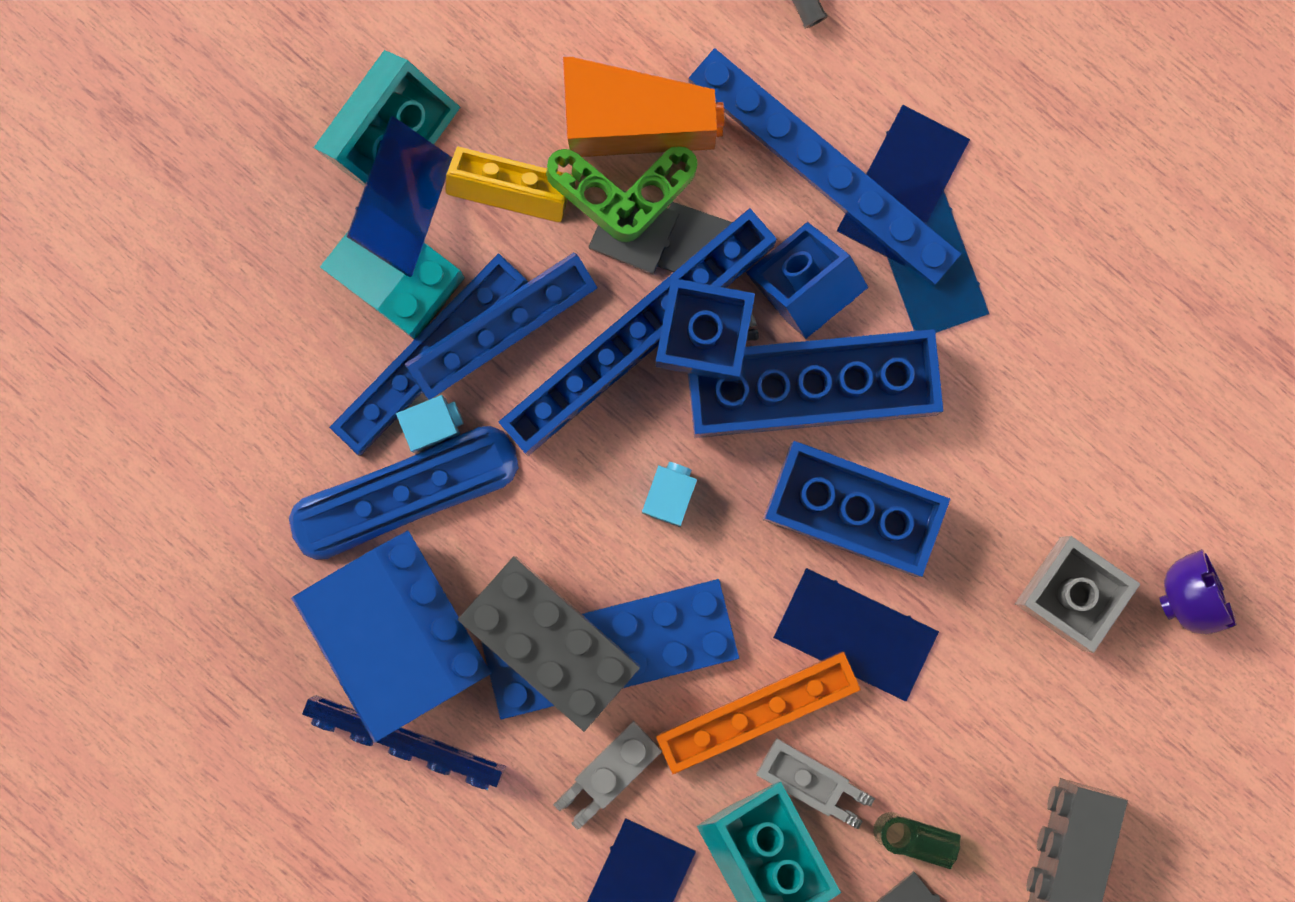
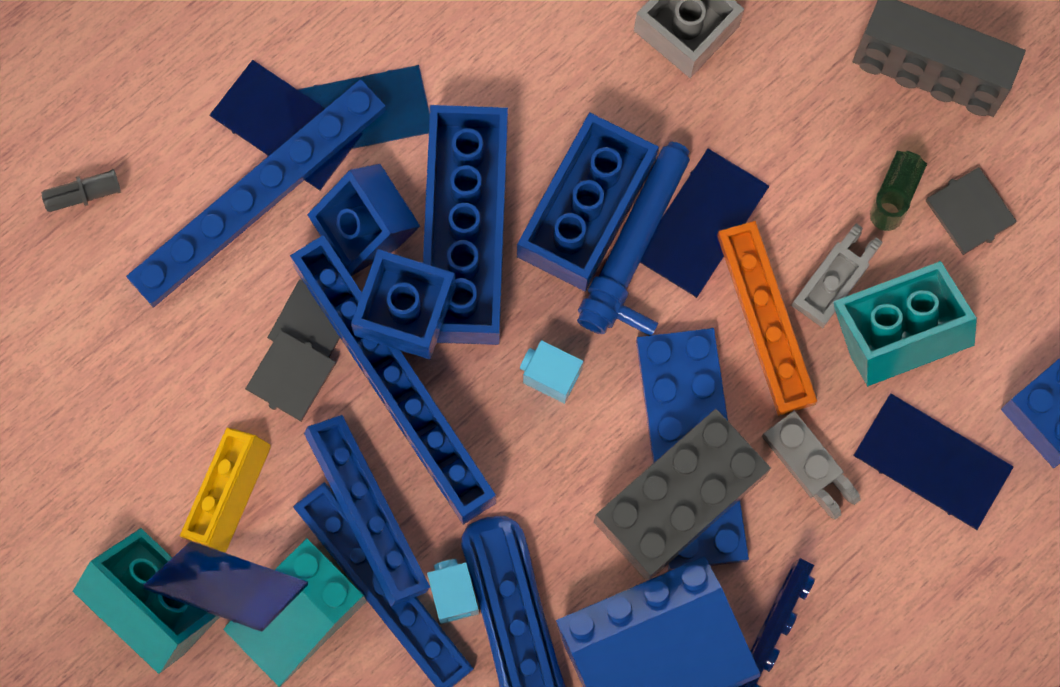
camera: 90 degrees left, 10 degrees down
bright green beam [546,147,698,242] -> none
orange slope [563,57,725,157] -> none
none -> blue cylinder [577,142,690,336]

